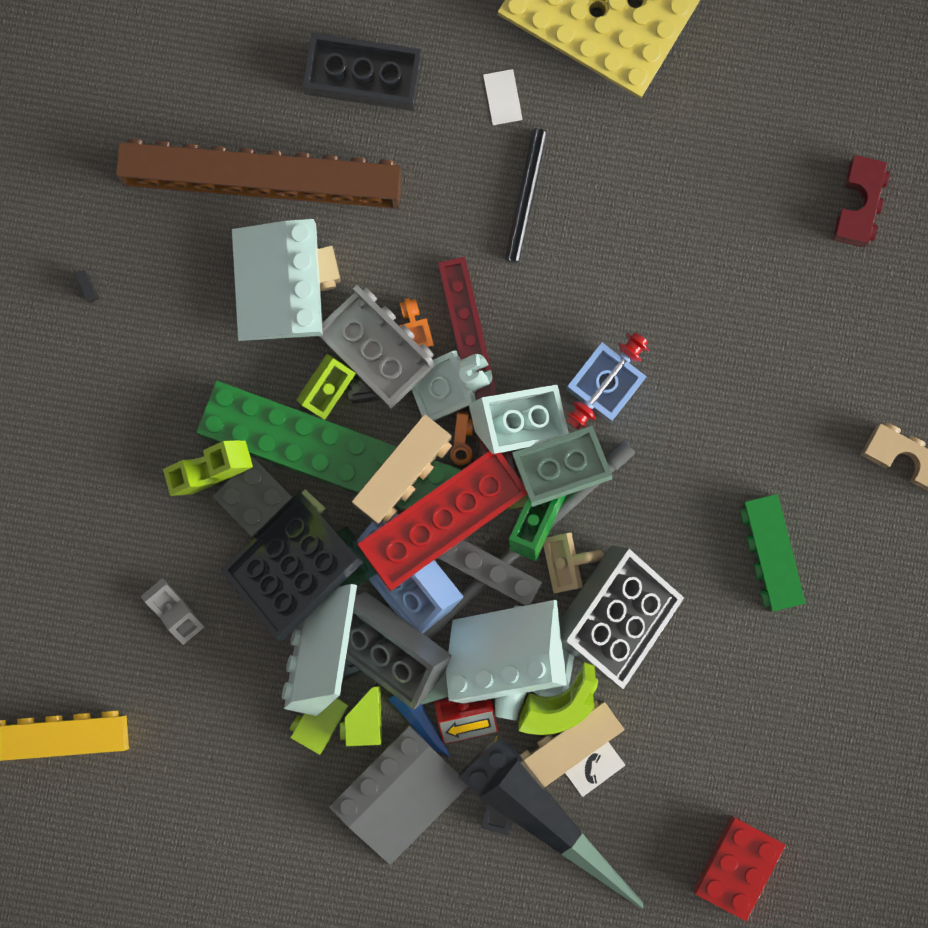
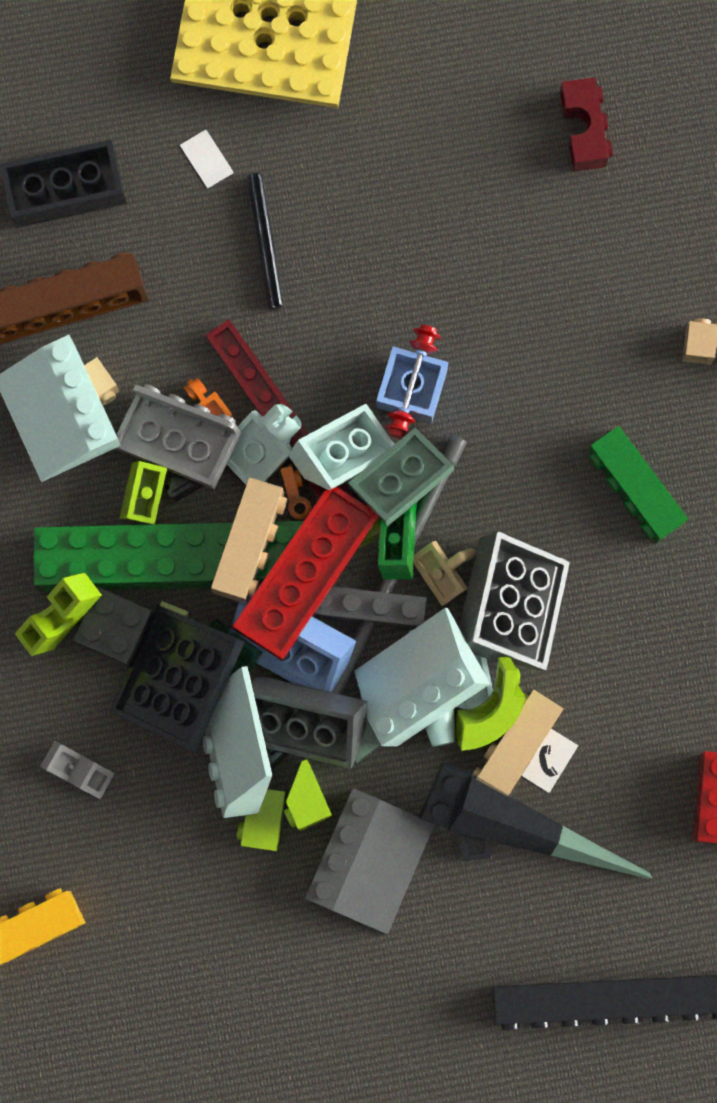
camera: 20 degrees left, 5 degrees down
blue bar [388,695,451,757] -> none
panel [434,699,498,744] -> none

